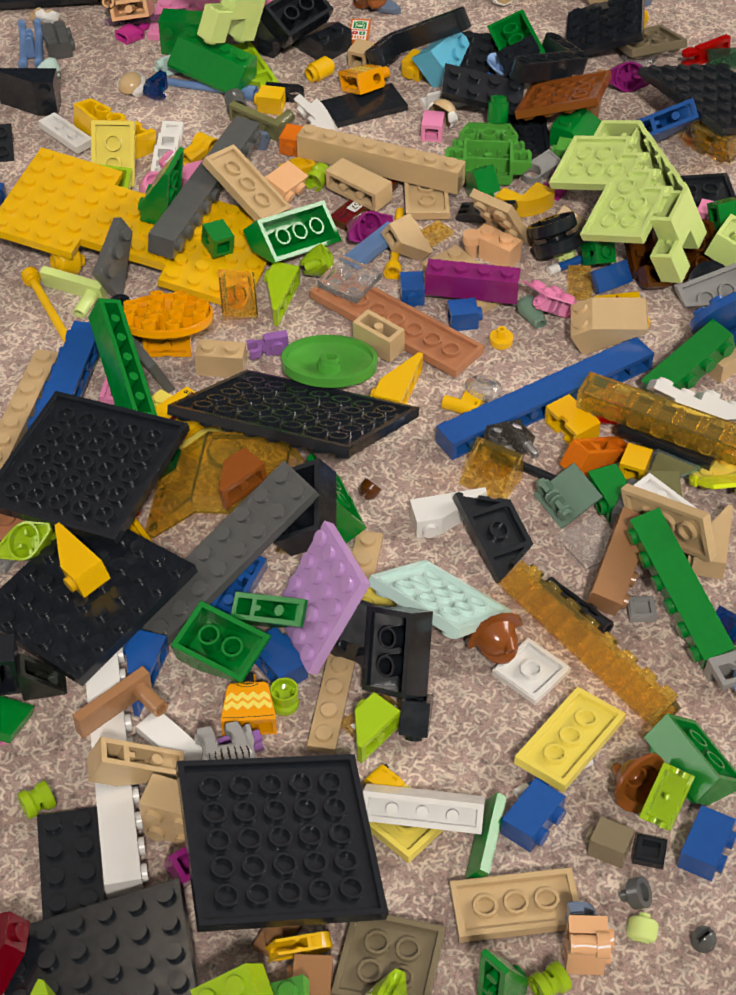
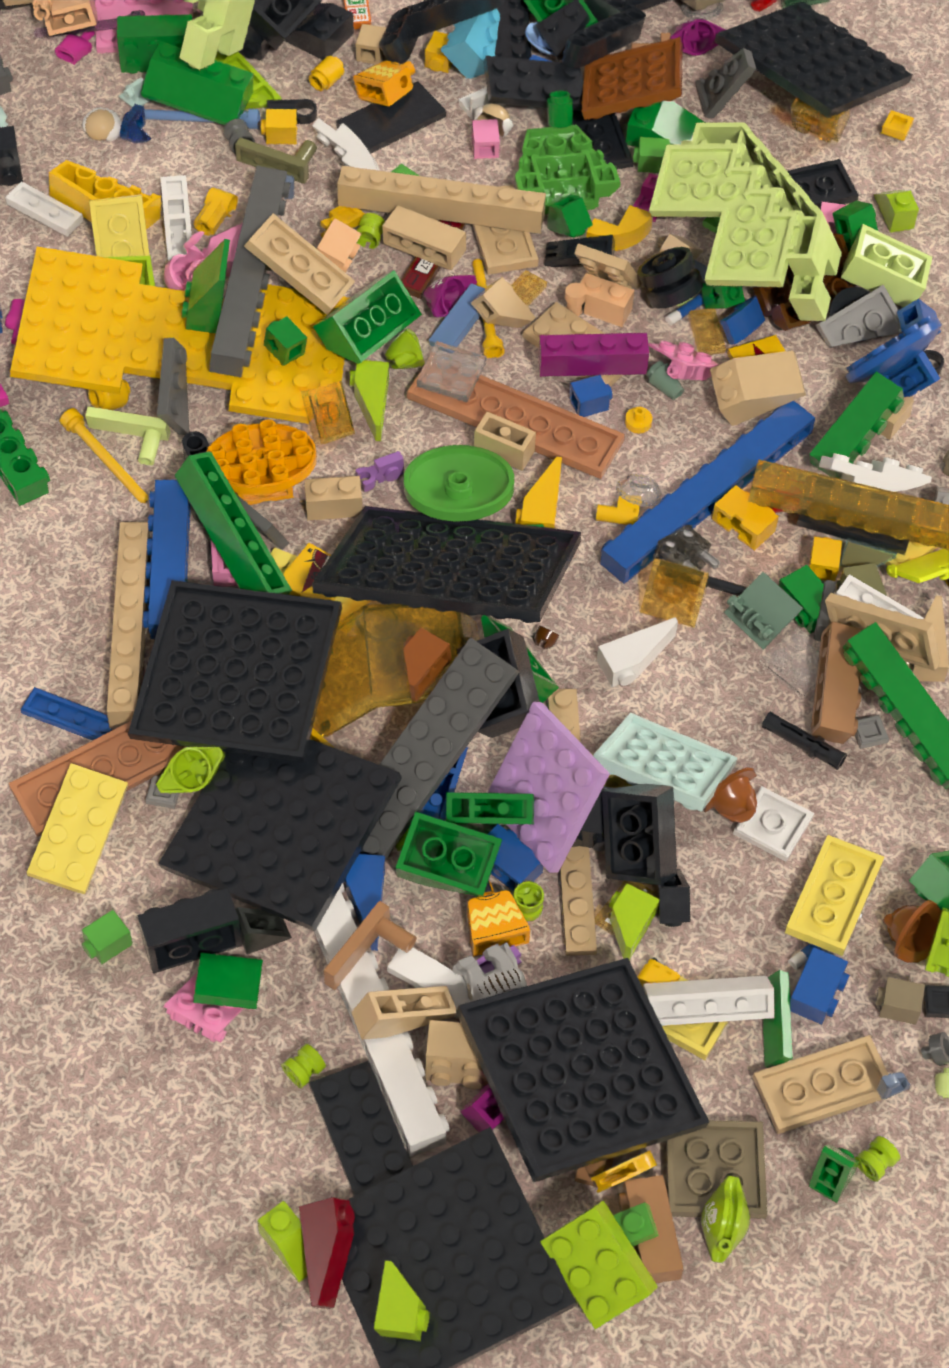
camera: 15 degrees left, 10 degrees up
yellow slope [55,522,110,598] -> none
orange brick [279,123,303,157] -> none
blue brick [400,271,425,307] -> none
black wing [452,492,533,584] -> none
clear yellow brick [499,560,681,728] -> none
light grey piece [521,149,561,185] -> none
orange slope [560,436,628,477] -> none
light nougat hinge [564,915,614,975] -> none
blue slope [638,98,700,142] -> none
none -> dark grey wing [696,48,756,119]

